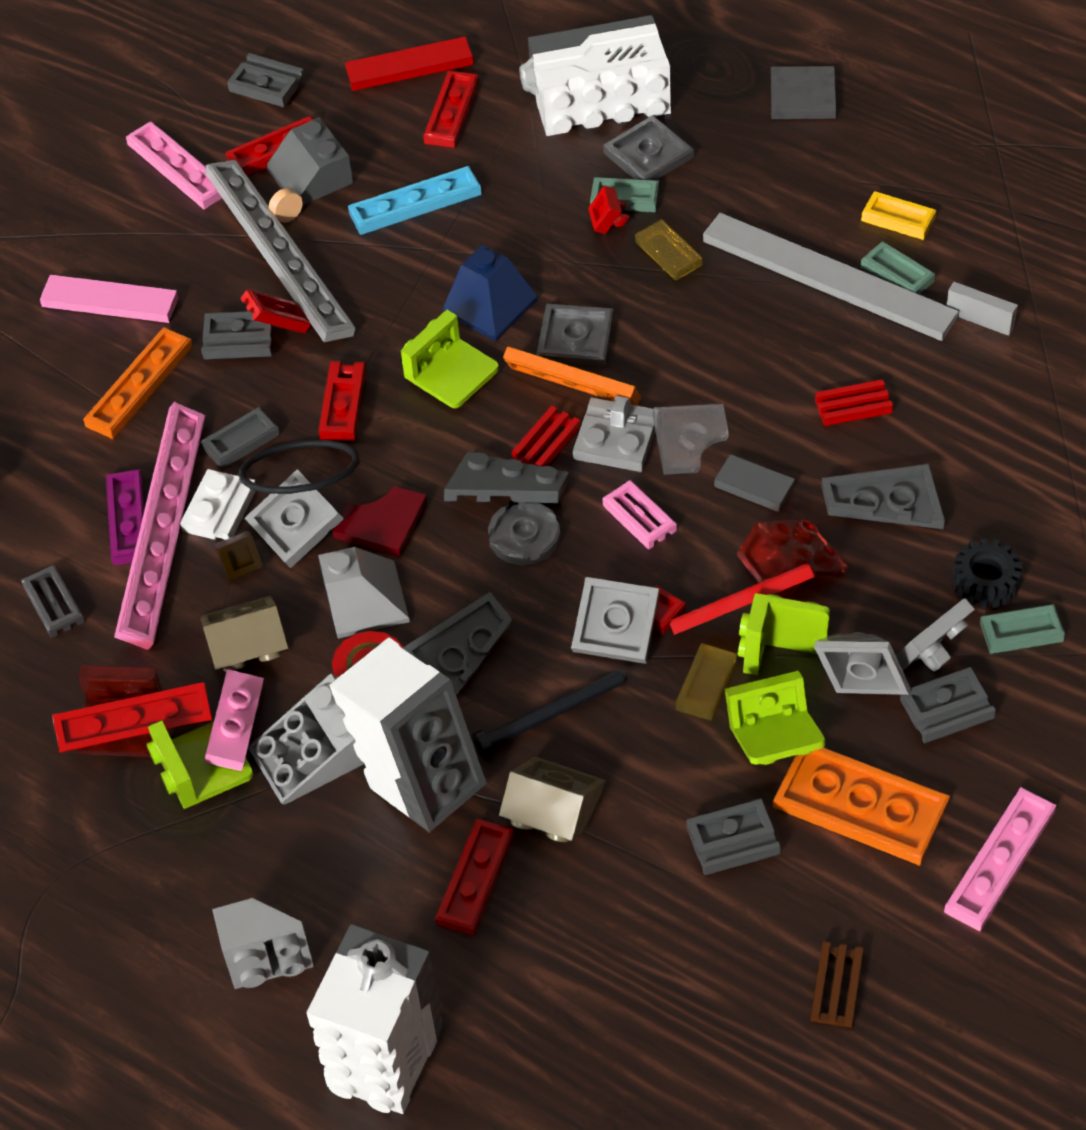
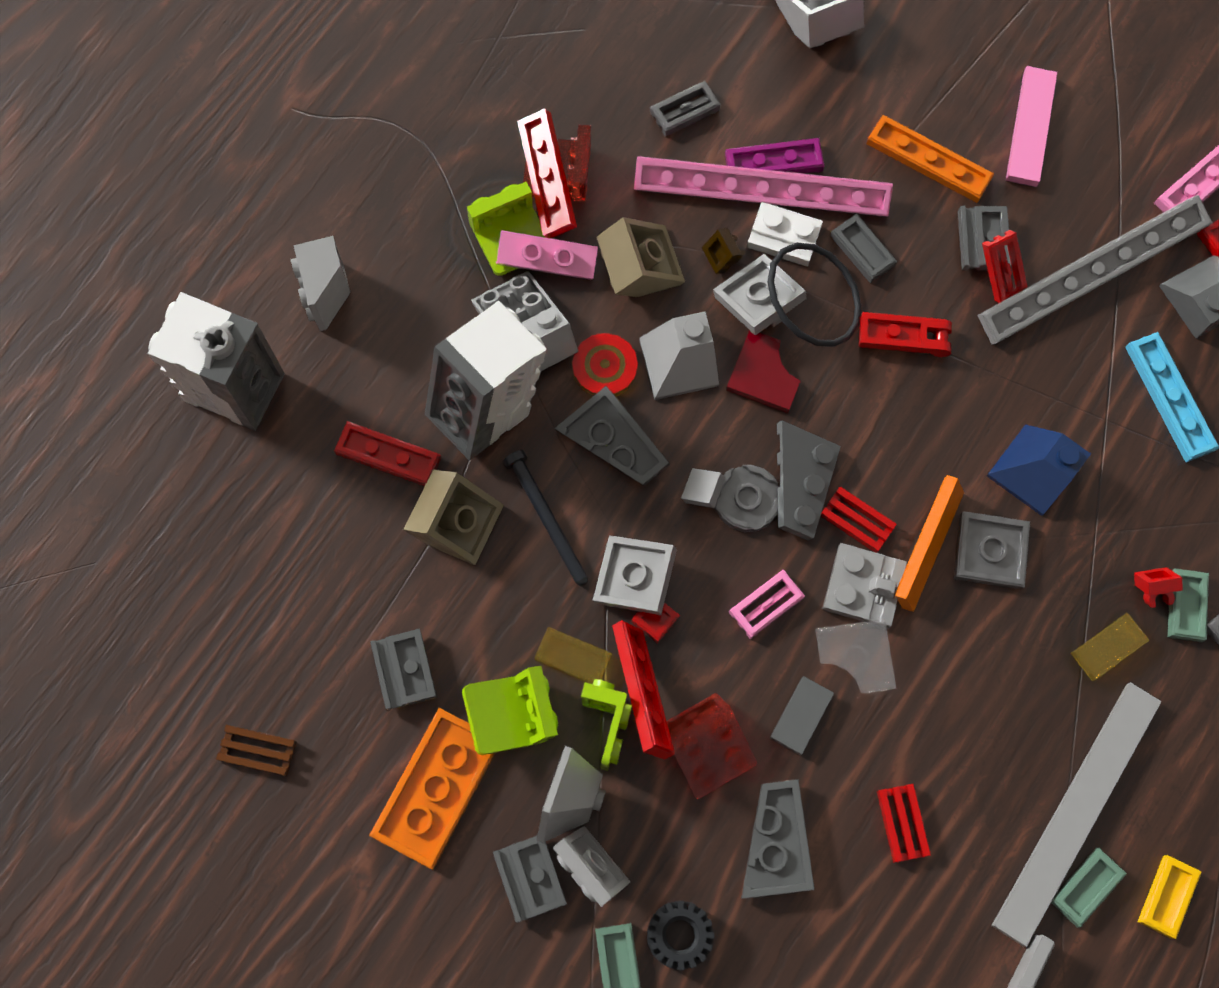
camera: 85 degrees right, 20 degrees up
light nougat tile [269,188,303,223] -> none
lime bracket [401,310,499,408] -> none
bright pink tile [944,787,1056,931] -> none
none -> light grey tile [681,468,725,508]

